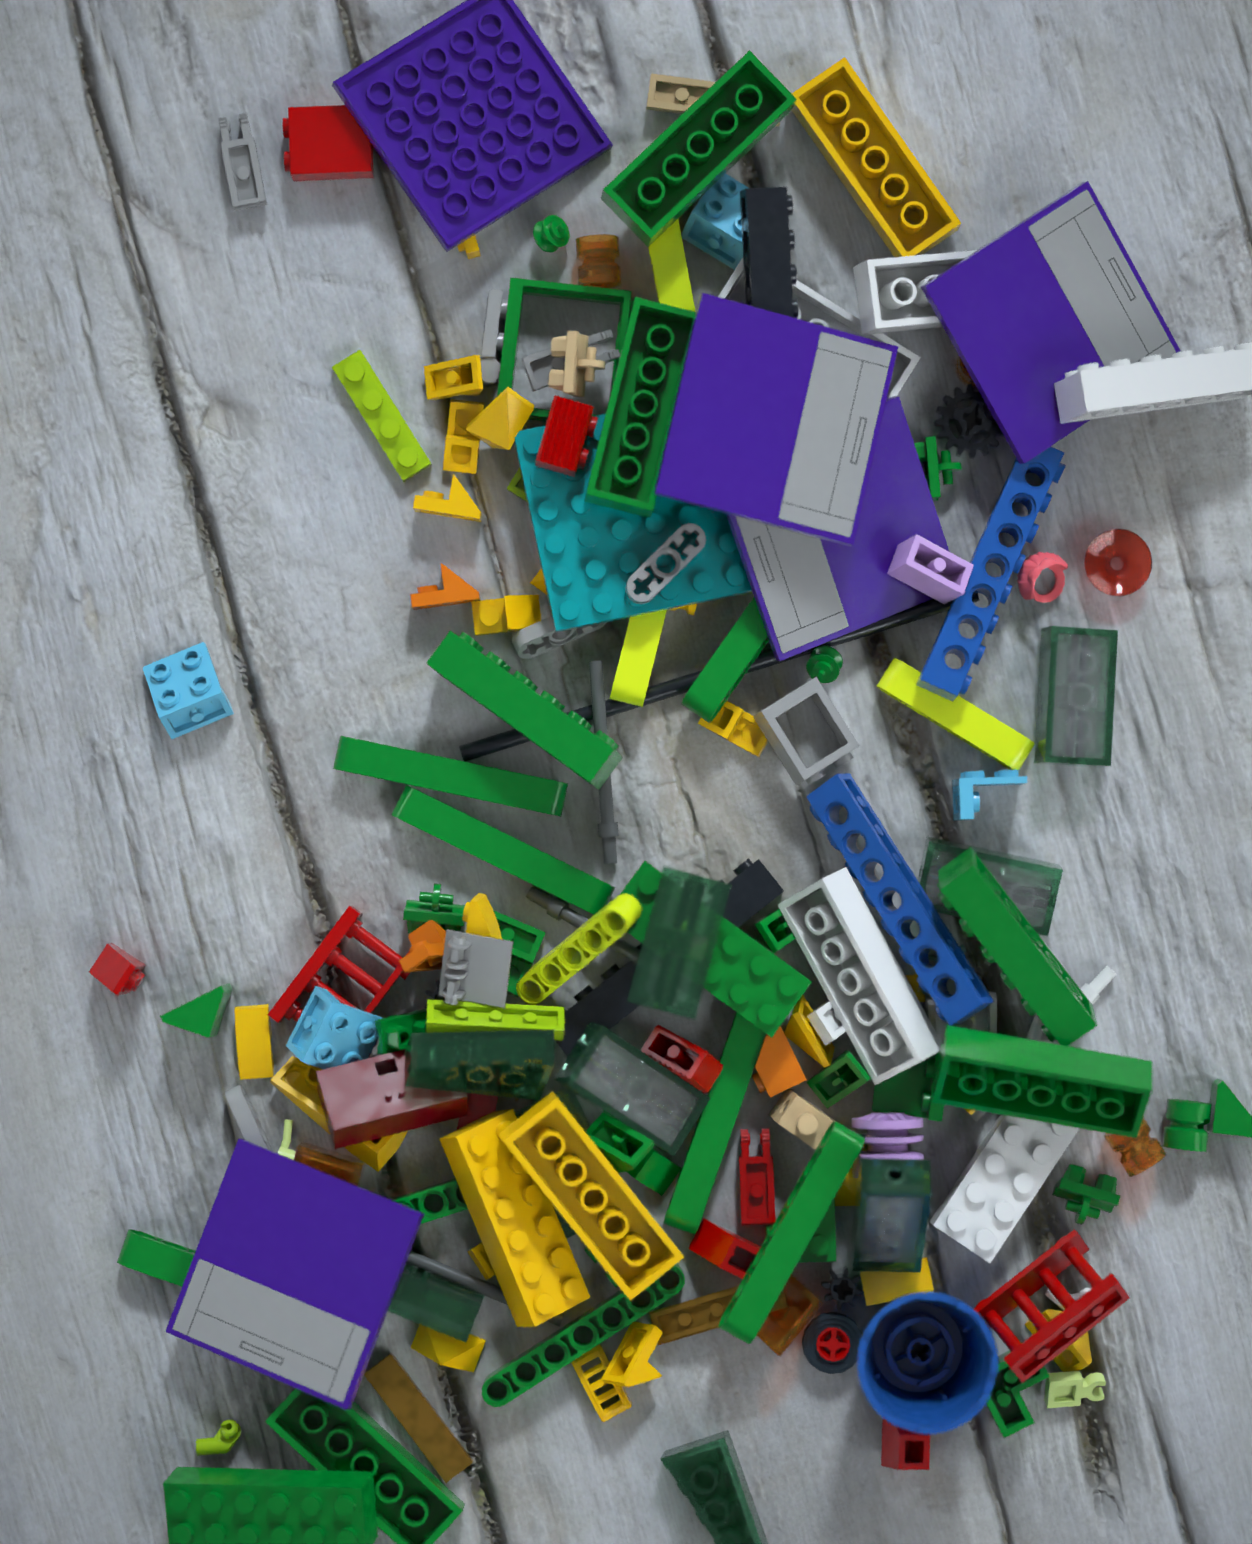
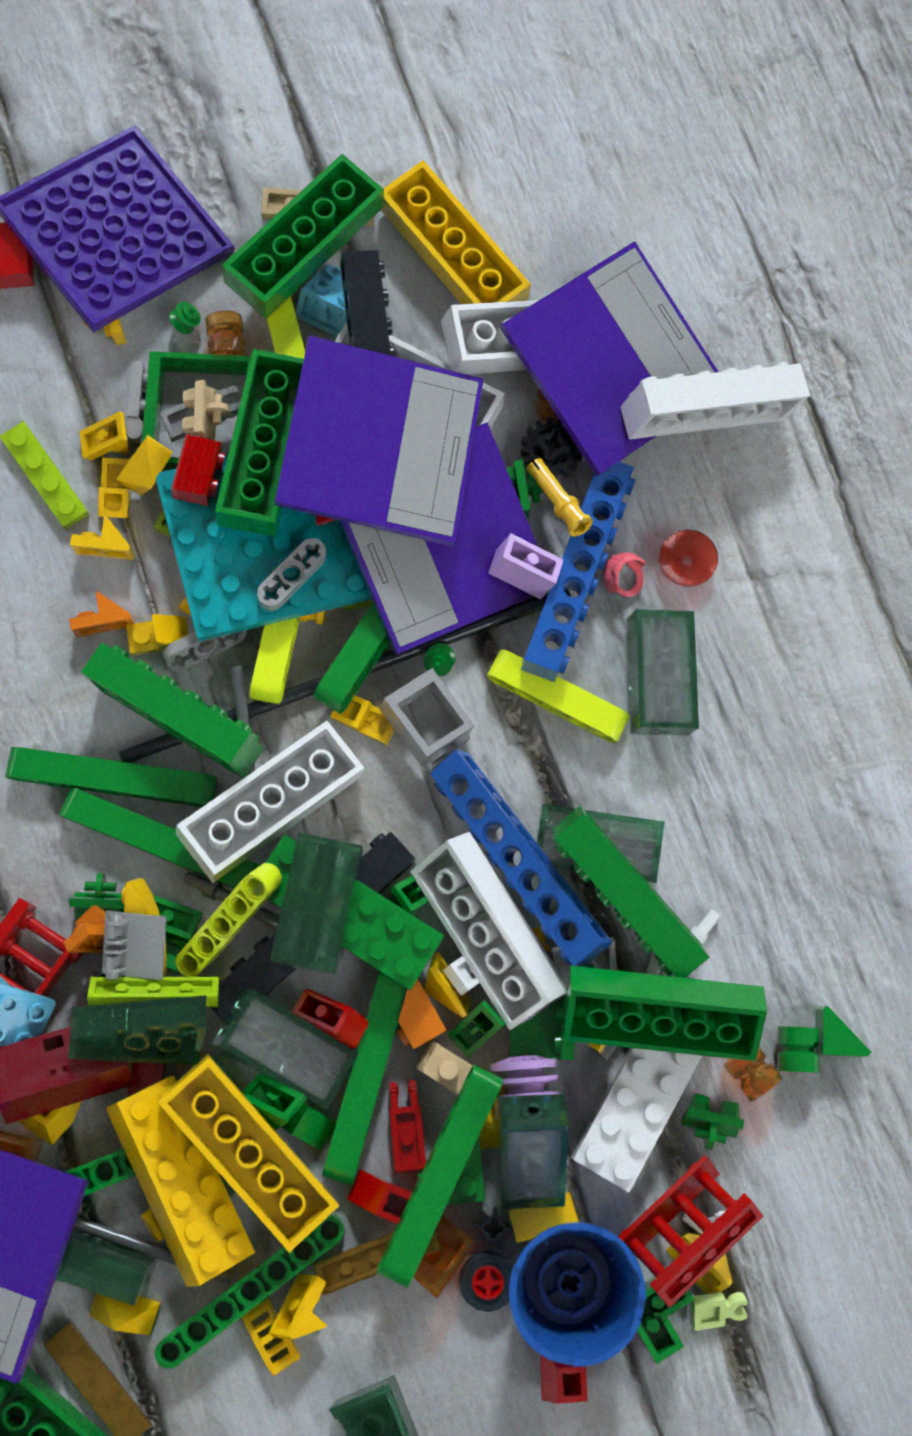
camera: 10 degrees left, 10 degrees down
green hips [375,1009,438,1055] -> none
medium azure bracket [952,770,1028,821] -> none
none -> white brick [176,721,364,883]
none -> yellow pin [527,458,593,537]

